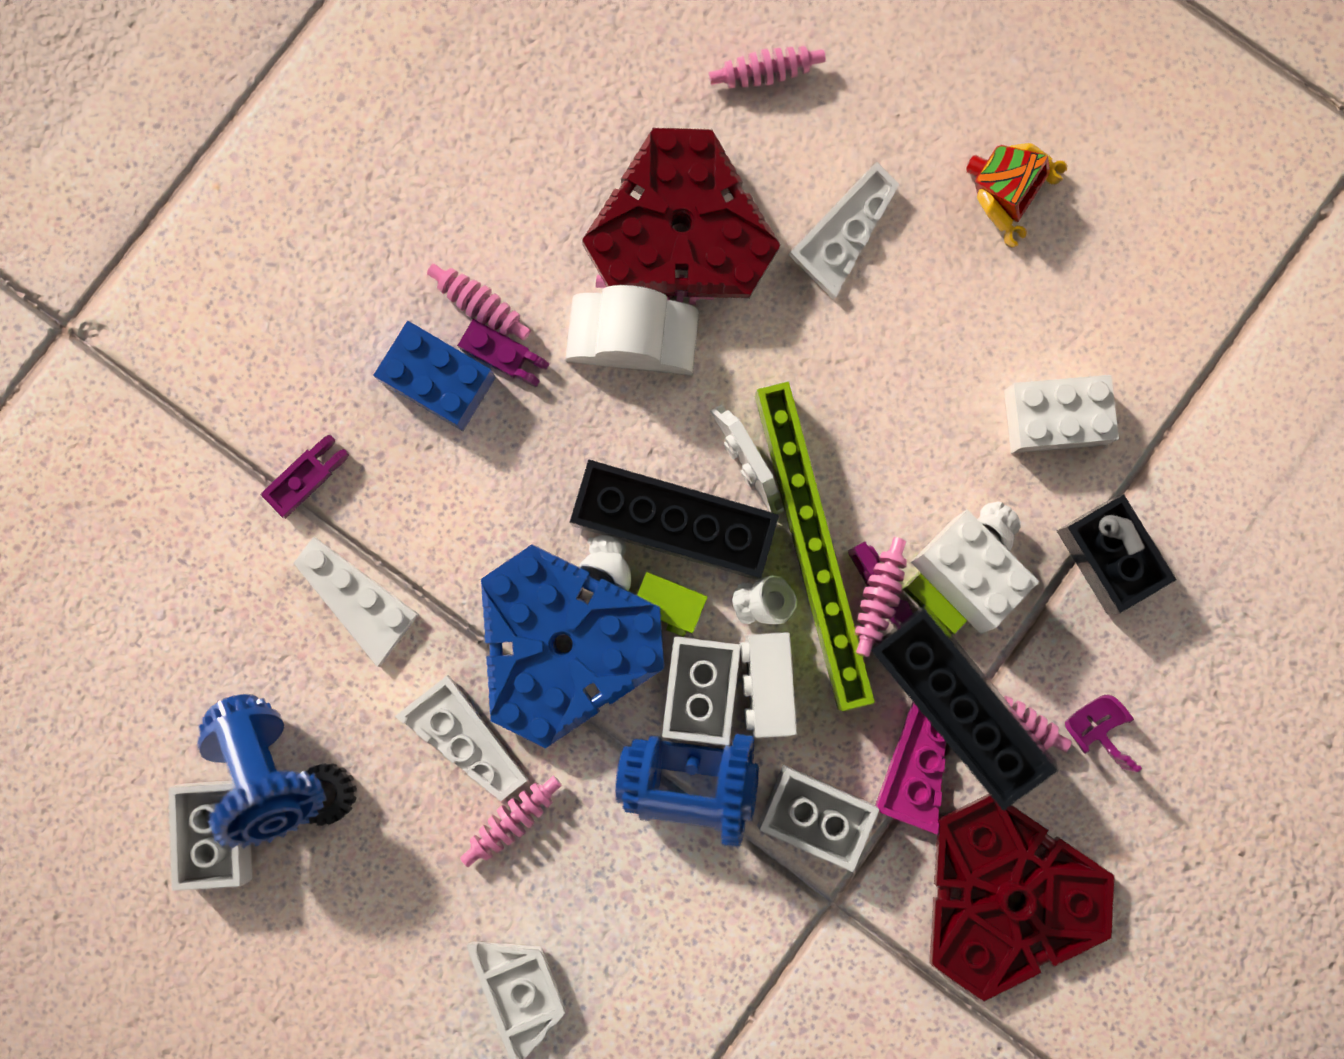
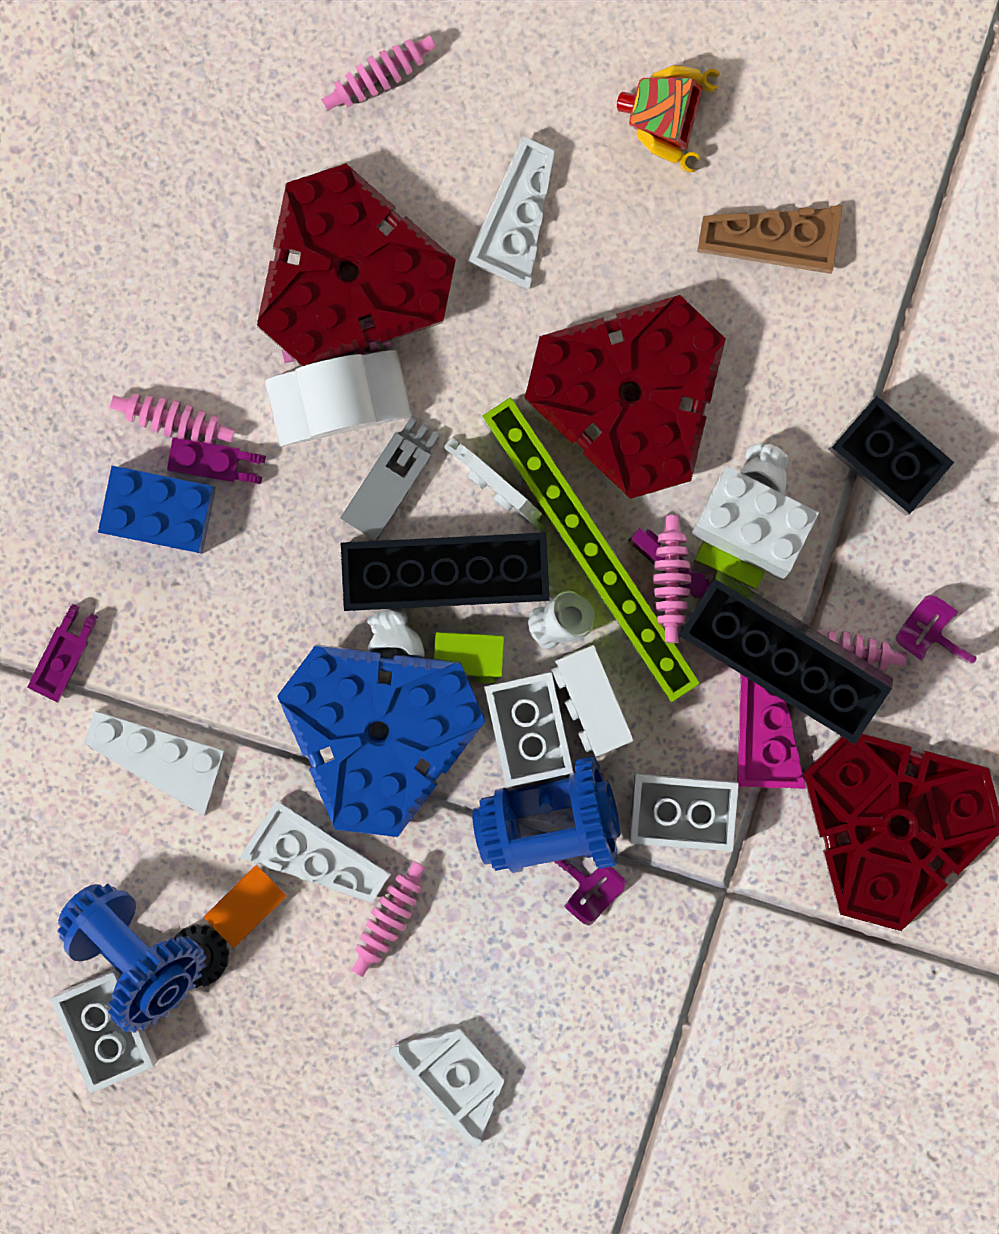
camera: 20 degrees left, 5 degrees up
white brick [1004,375,1119,453] -> none
light grey arm [1099,515,1145,555] -> none
none -> orange piece [203,864,287,948]
none -> light grey hinge [340,415,441,541]
none -> dark red plate [524,295,726,499]
none -> magenta helmet [554,859,628,926]
none -> medium nougat wing [697,205,843,274]

